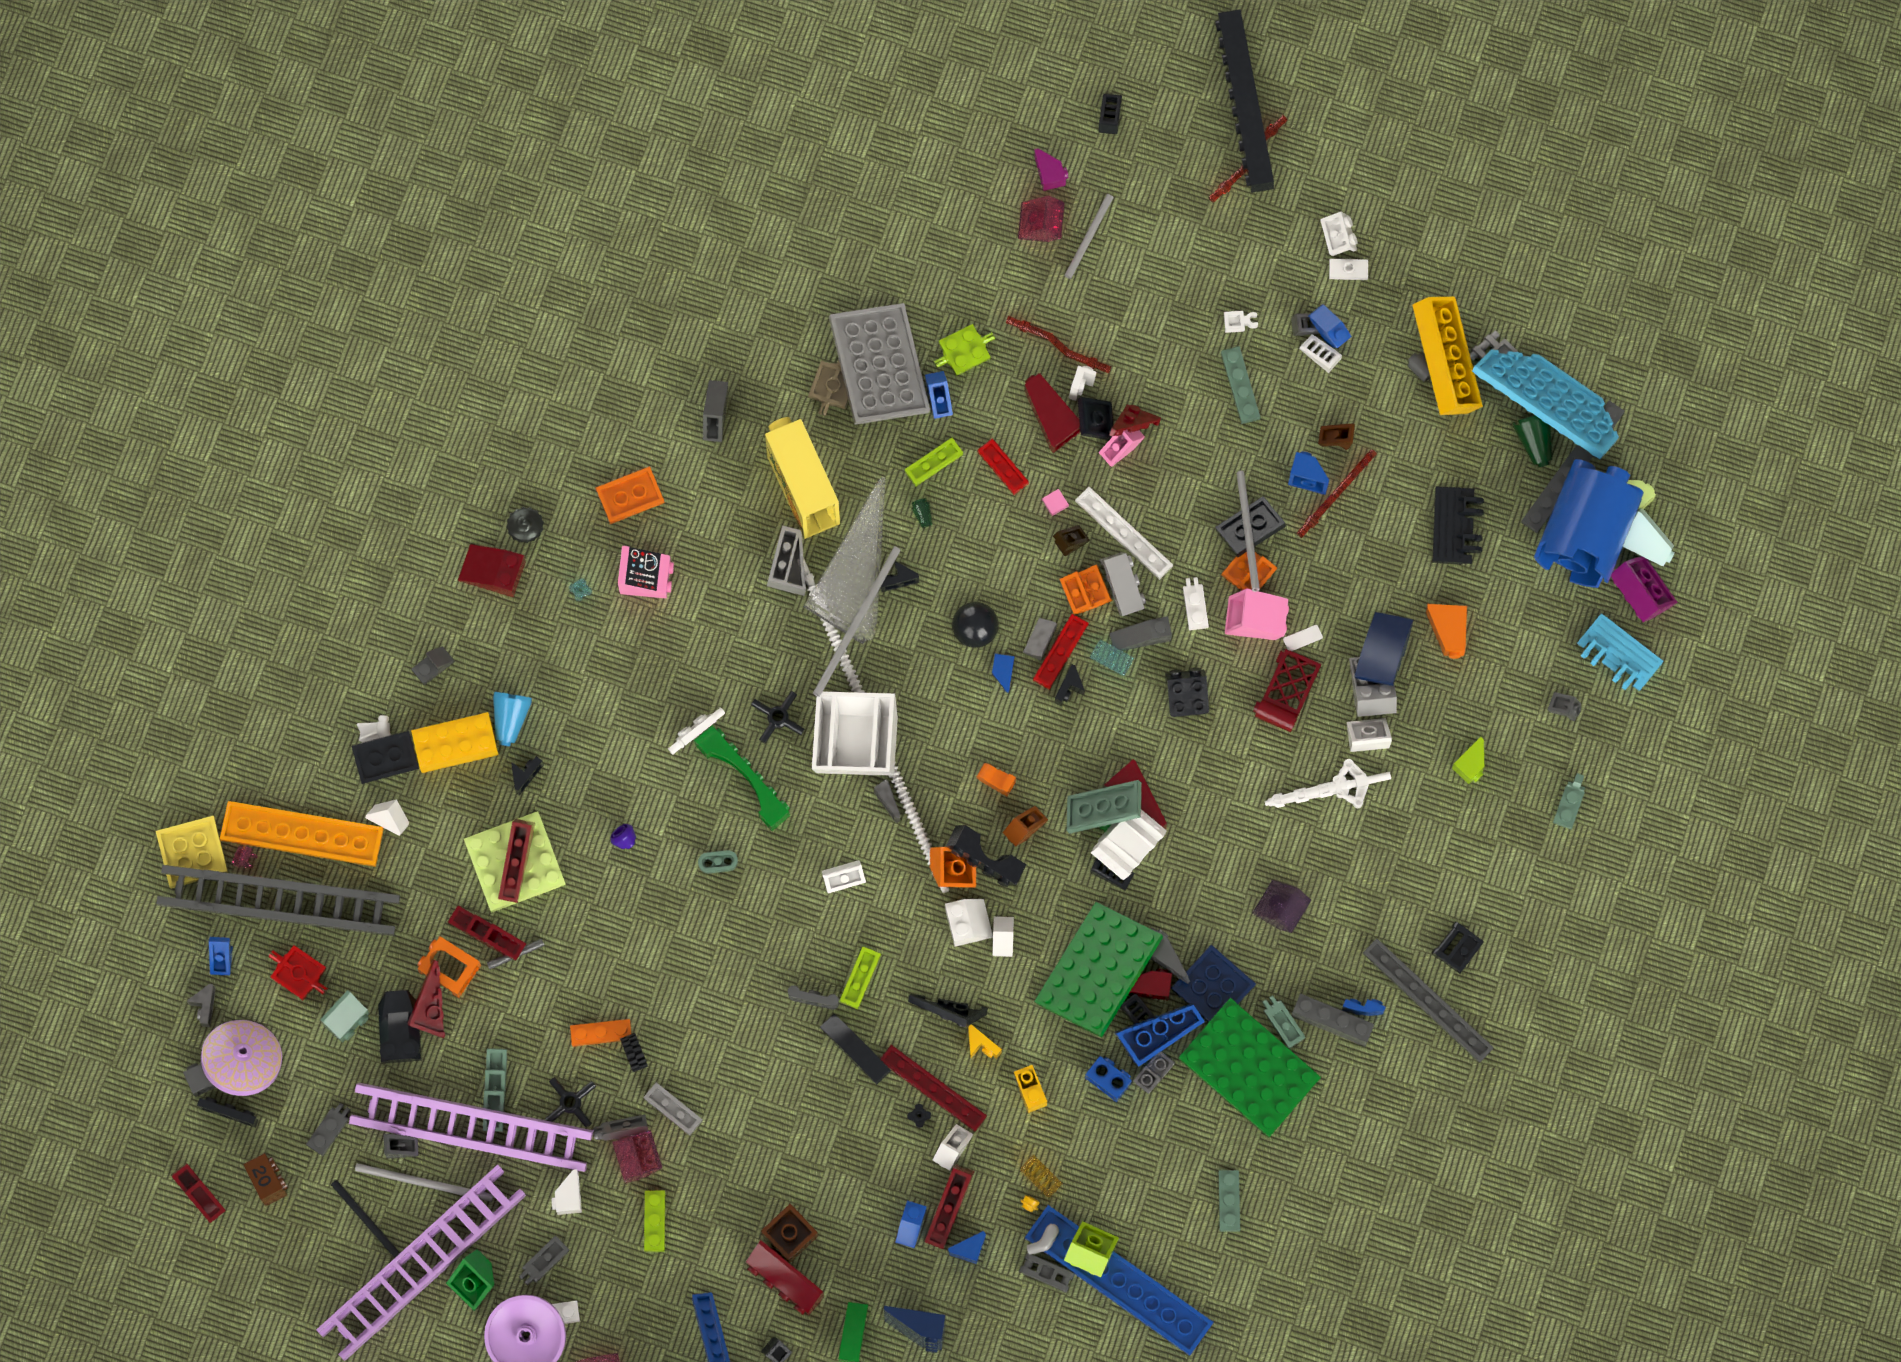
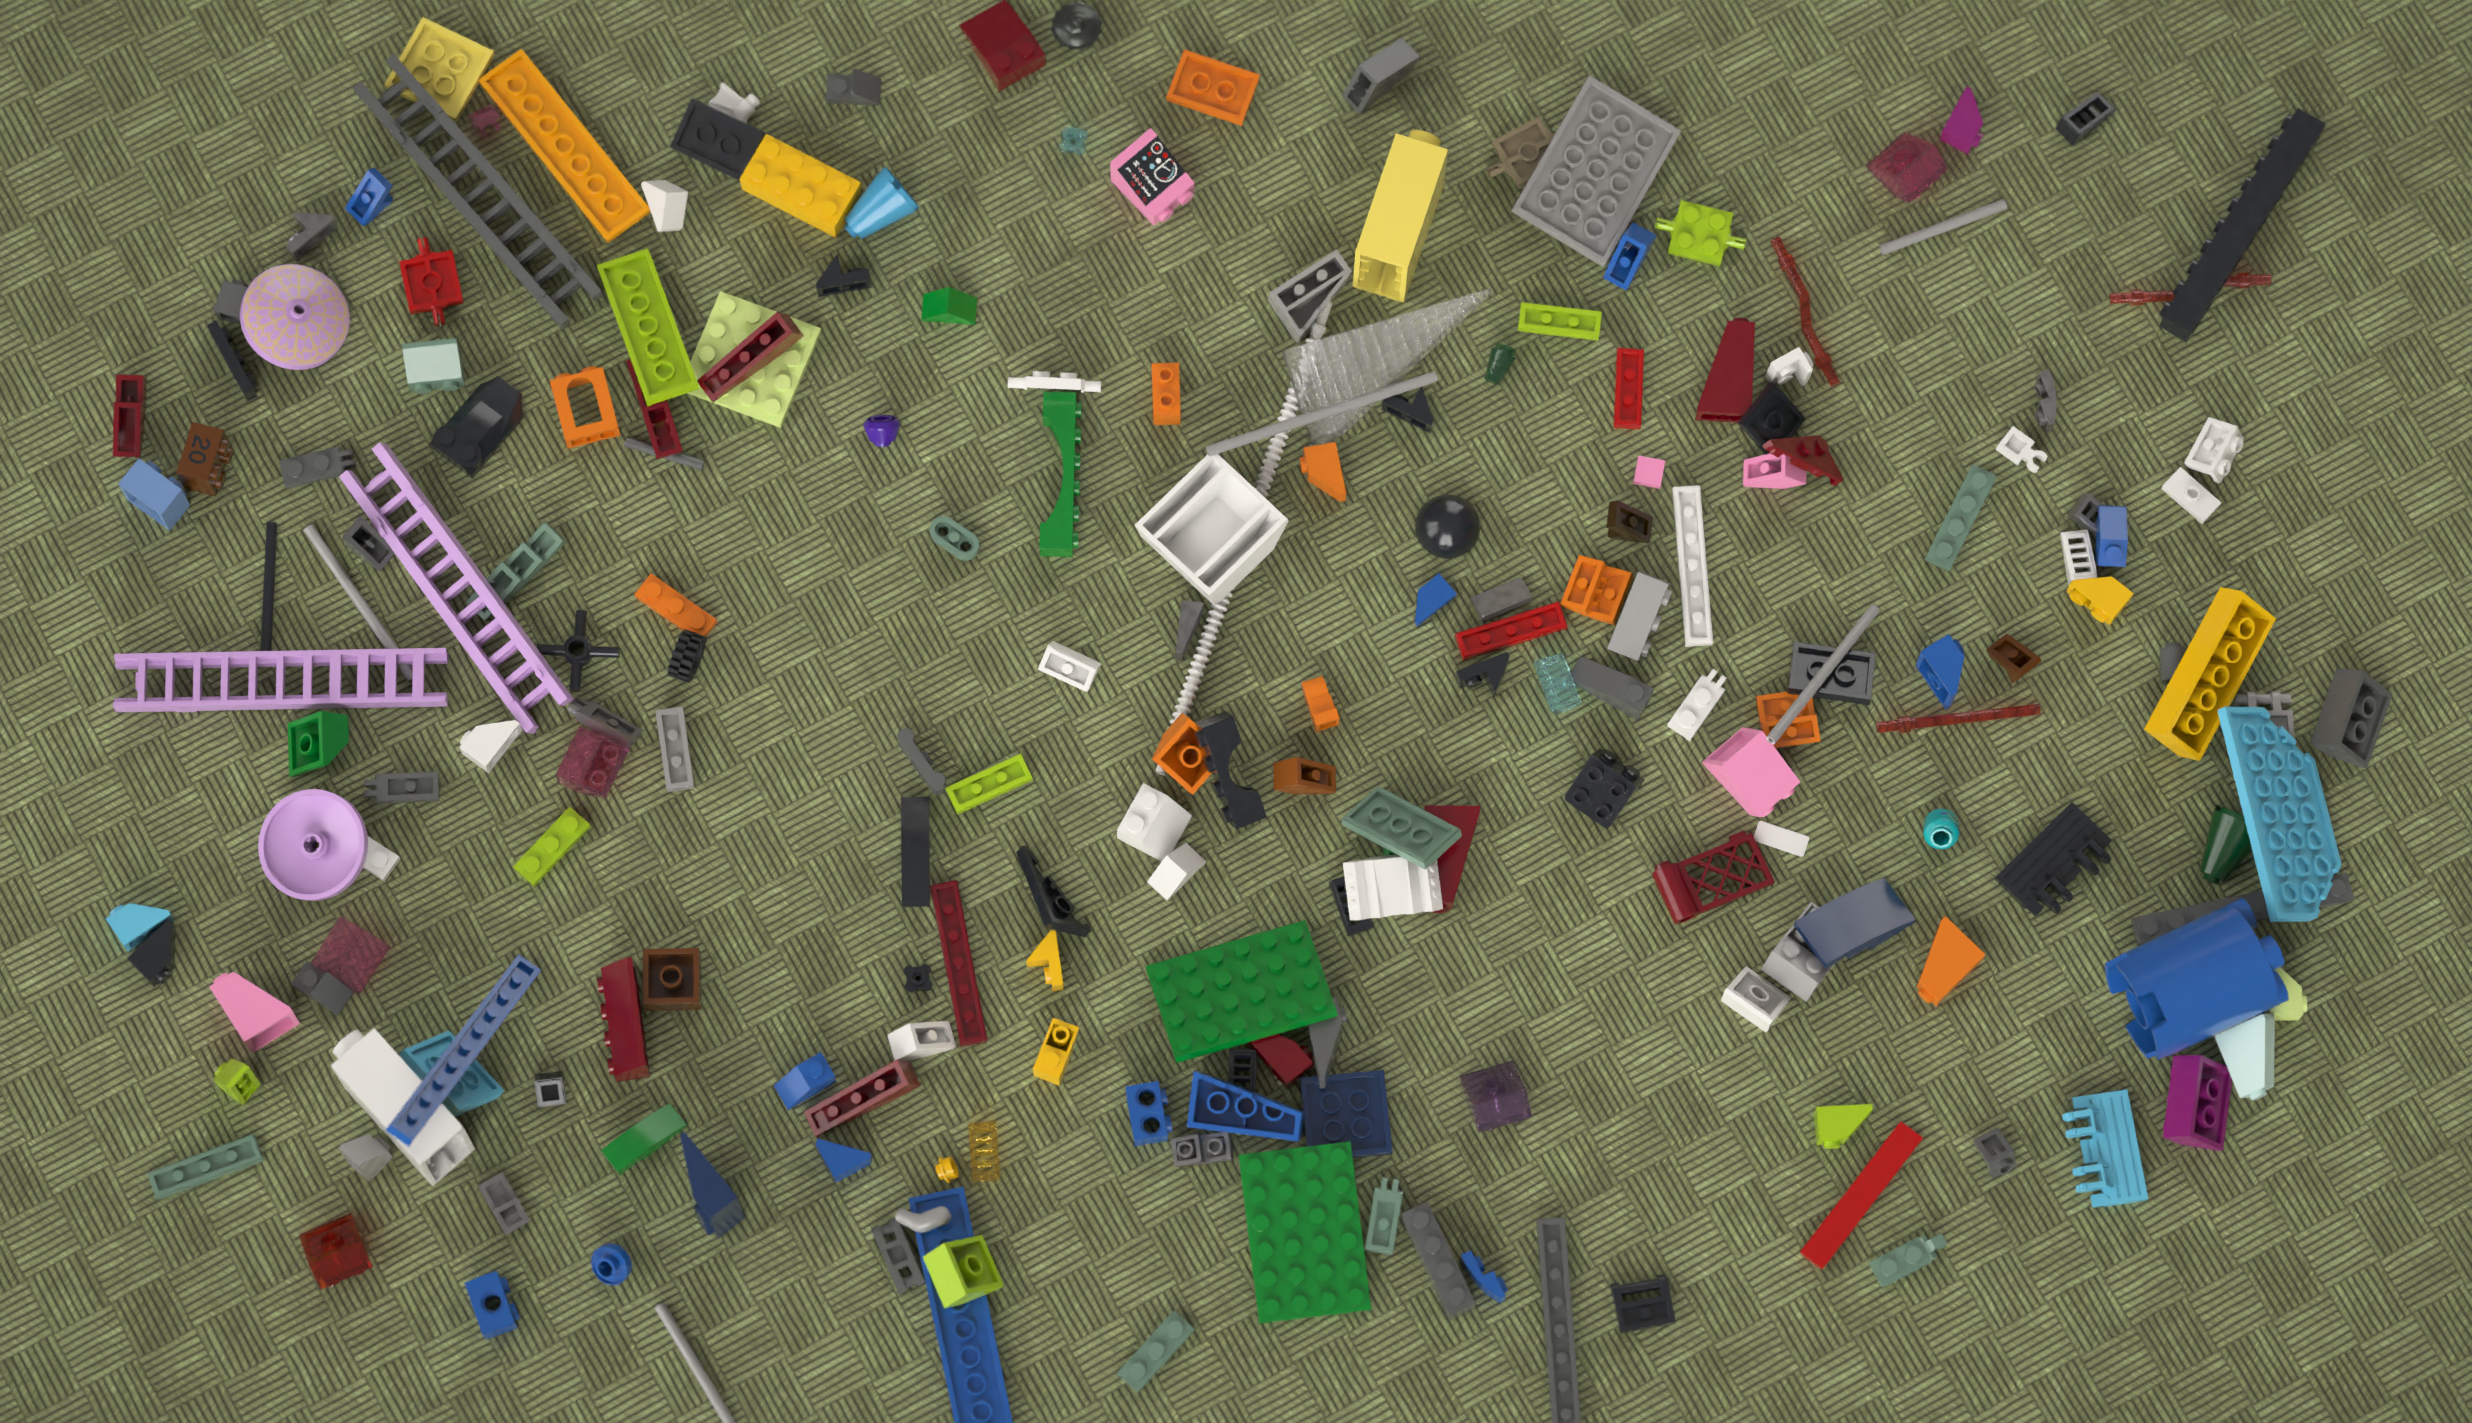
camera: 40 degrees right, 0 degrees up
dark red wing [407,959,445,1038] -> none
black bar [751,691,805,744] -> none
white bar [1265,759,1391,808] -> none
none -> medium blue brick [118,459,190,531]
none -> lime plate [597,248,699,406]
none -> green slope [921,287,977,325]
none -> orange brick [1152,363,1181,425]
none -> orange slope [1299,442,1346,502]
none -> red tile [1800,1121,1923,1270]
none -> teal head [1923,808,1959,850]
none -> flat silver slope [2034,369,2057,433]
none -> yellow slope [2066,577,2134,625]
none -> dark grey slope [2311,668,2393,769]

